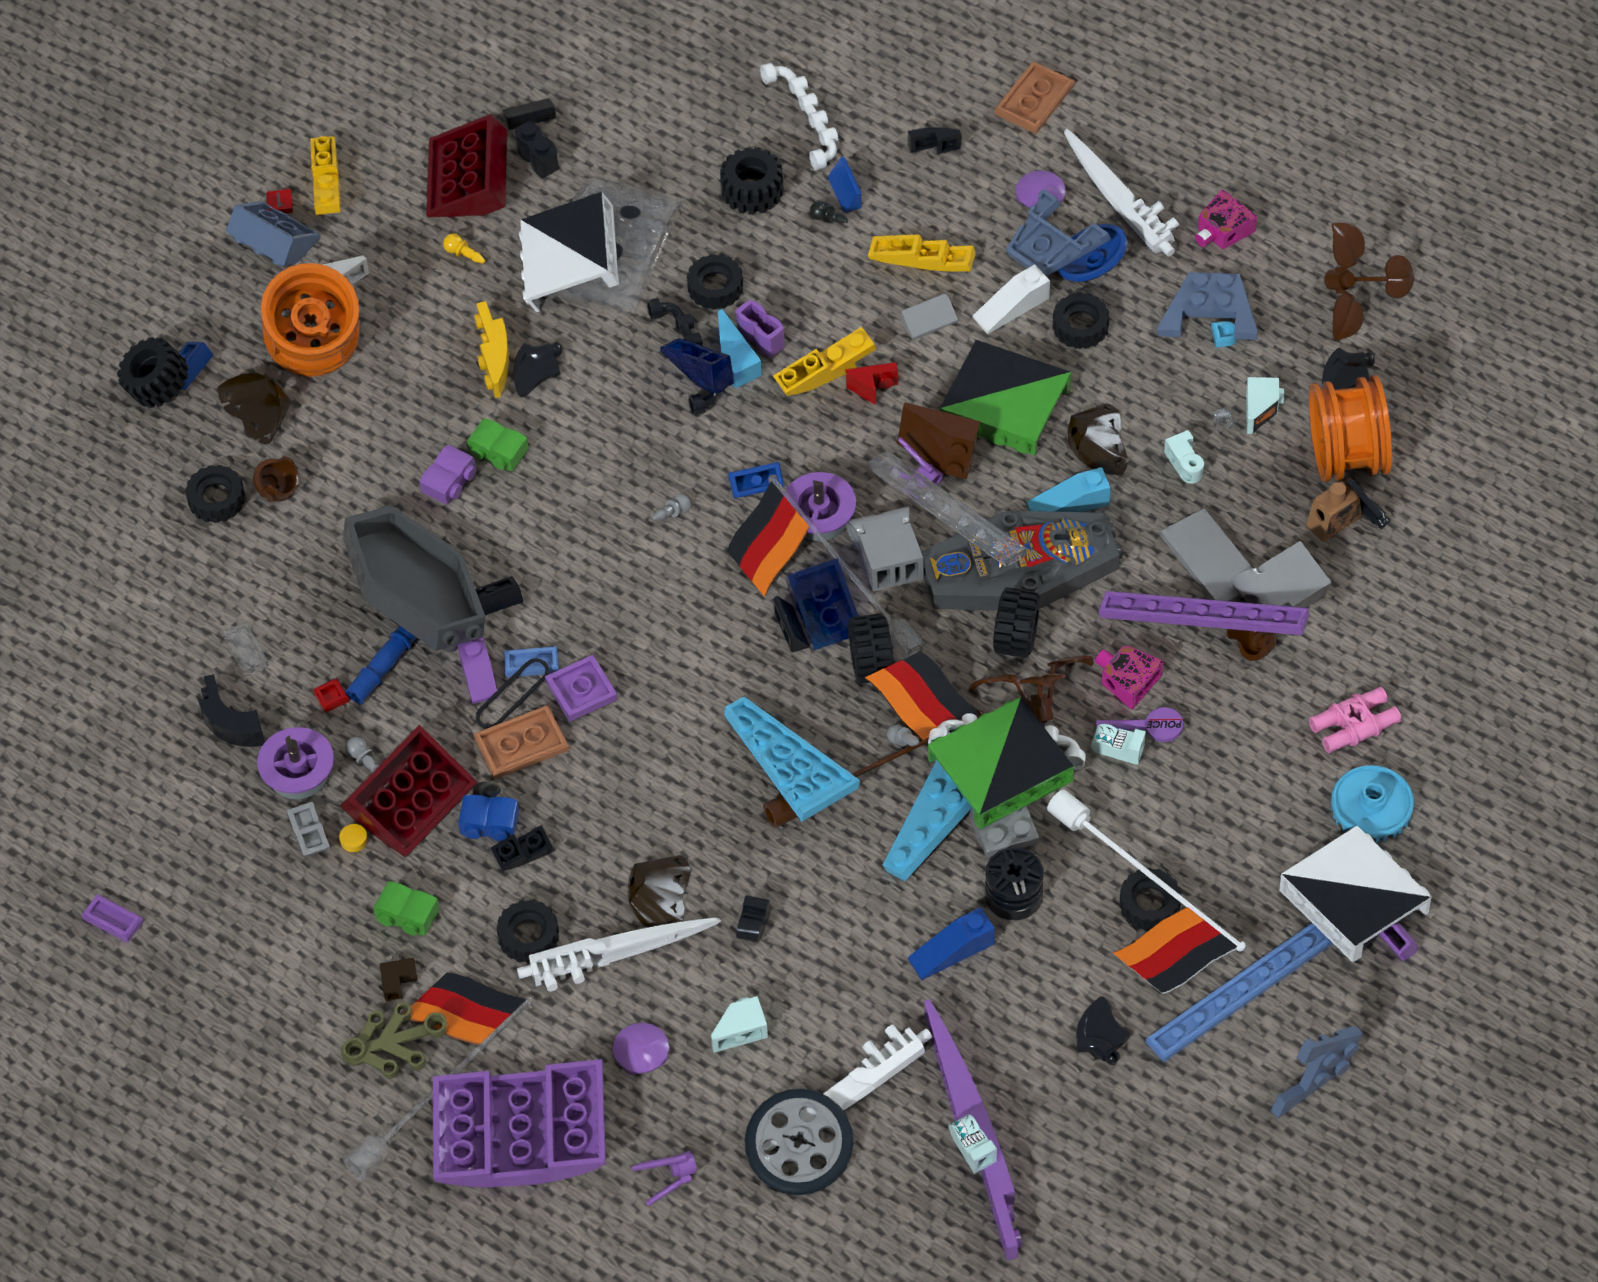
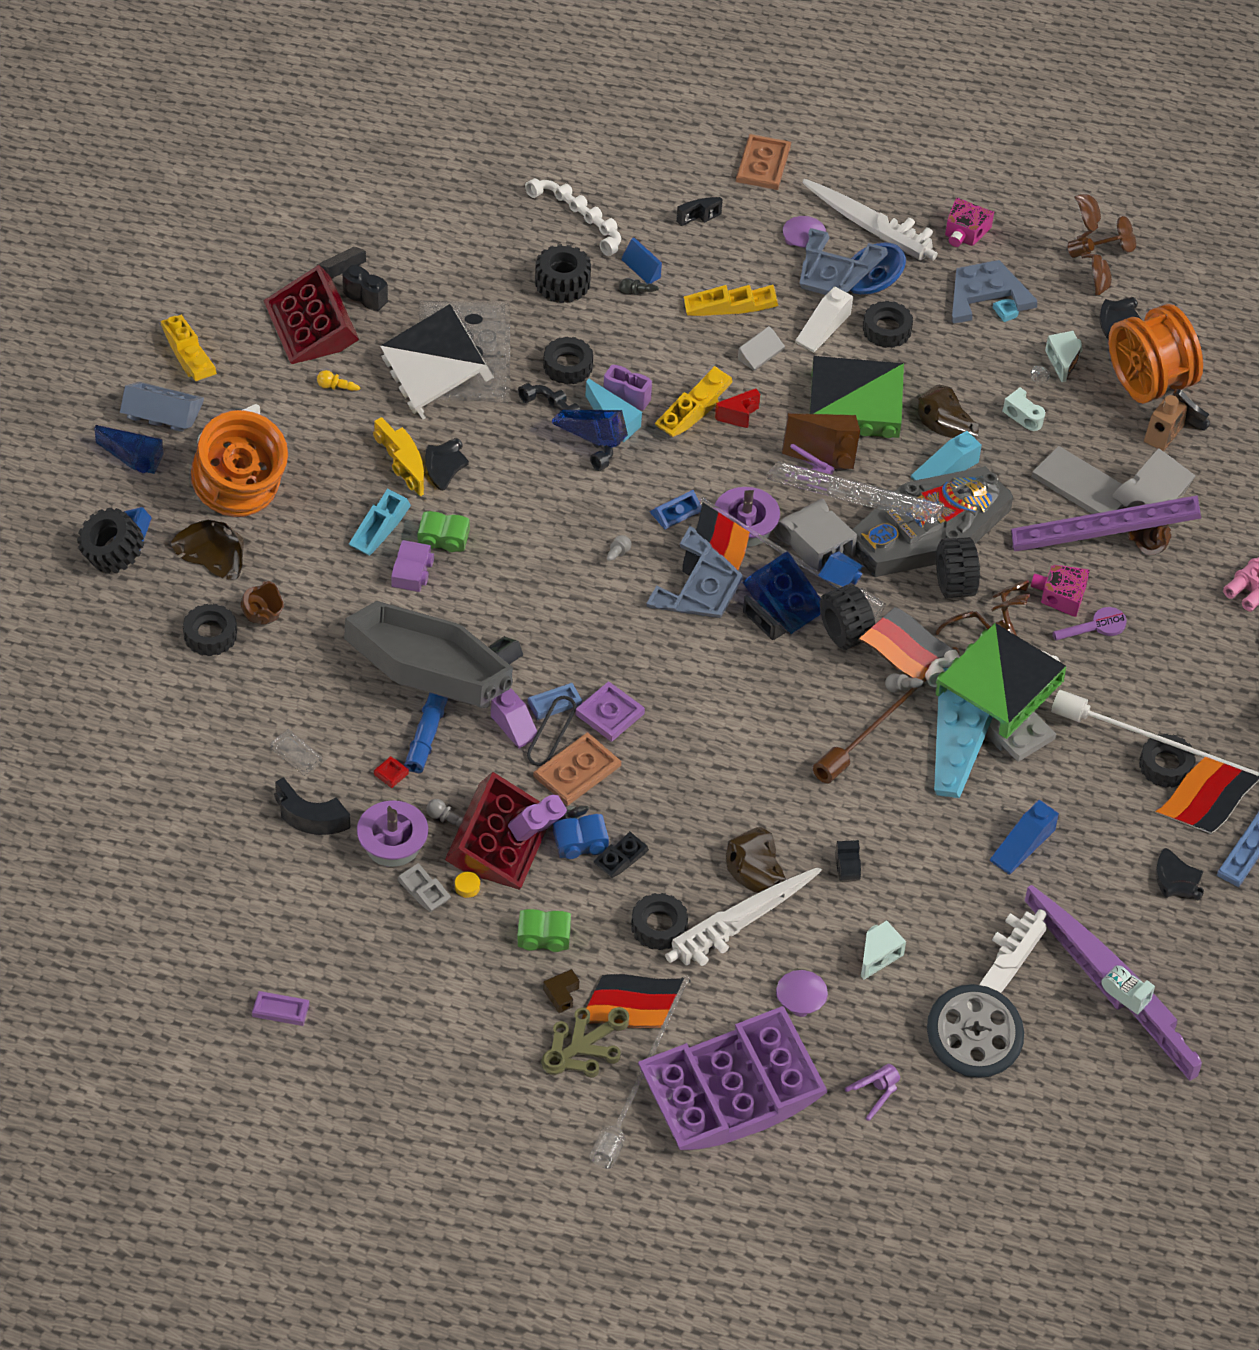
camera: 25 degrees left, 5 degrees down
red tile [266,189,293,214] -> none
medium azure wing [724,697,860,822] -> none
black wheel [985,847,1044,920] -> none
light aqua leg [1091,724,1146,765] -> none
none -> clear blue slope [94,425,164,474]
none -> medium azure slope [349,488,411,556]
none -> medium lavender brick [508,795,567,841]
none -> sand blue wing [646,526,743,618]
none -> blue slope [818,551,863,587]

